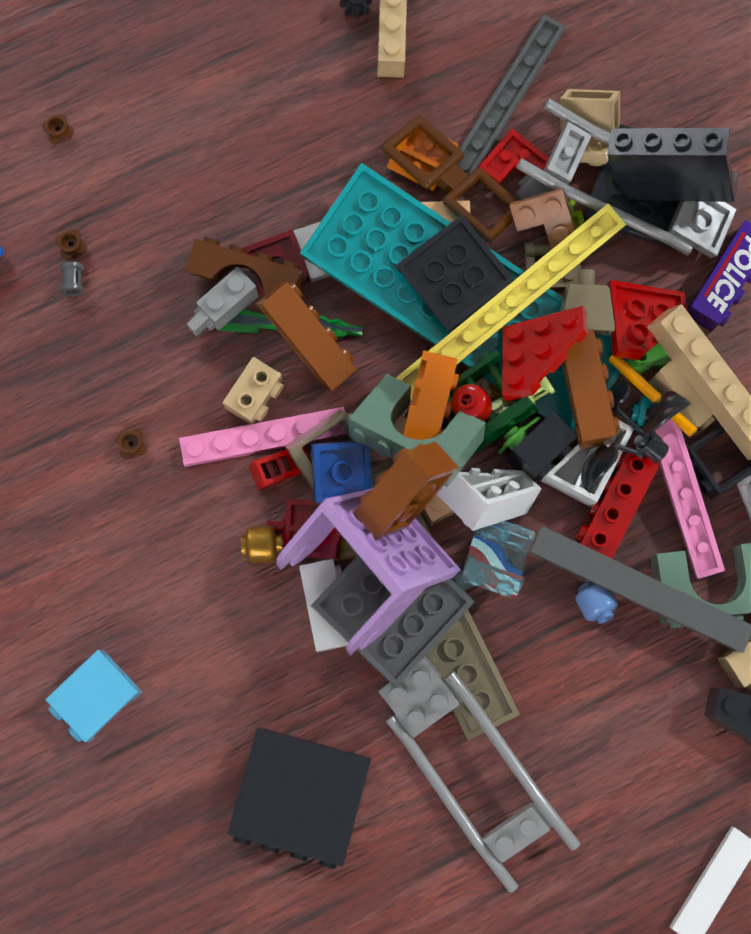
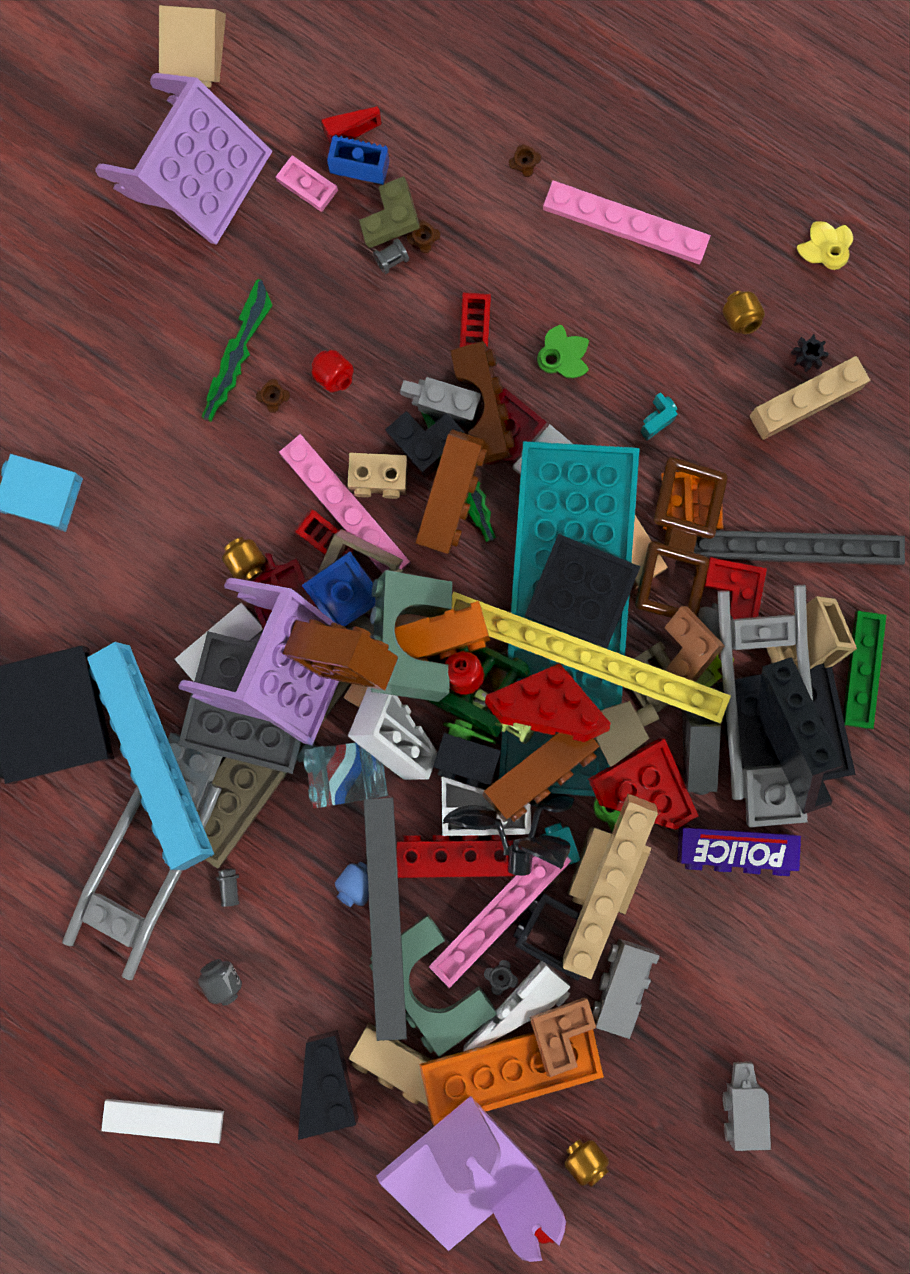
camera: 70 degrees right, 5 degrees up
light orange bar [608,355,697,437] -> none
none -> medium azure brick [87,642,214,870]
none -> dark grey head [198,959,242,1006]
none -> green sword [201,279,273,422]
none -> dark grey pin [216,869,240,907]
none -> red head [312,350,354,392]
none -> olive plate [359,176,420,248]
none -> black brick [385,411,465,478]
none -> red slope [460,293,491,347]
none -> dark grey plate [484,960,518,995]
none -> bright green plate [537,325,589,378]
none -> bright pink plate [543,181,711,265]
none -> teal bracket [640,392,678,440]
none -> dark grey slope [682,709,721,795]
none -> pearl gold head [722,291,765,334]
none -> green plate [843,611,887,729]

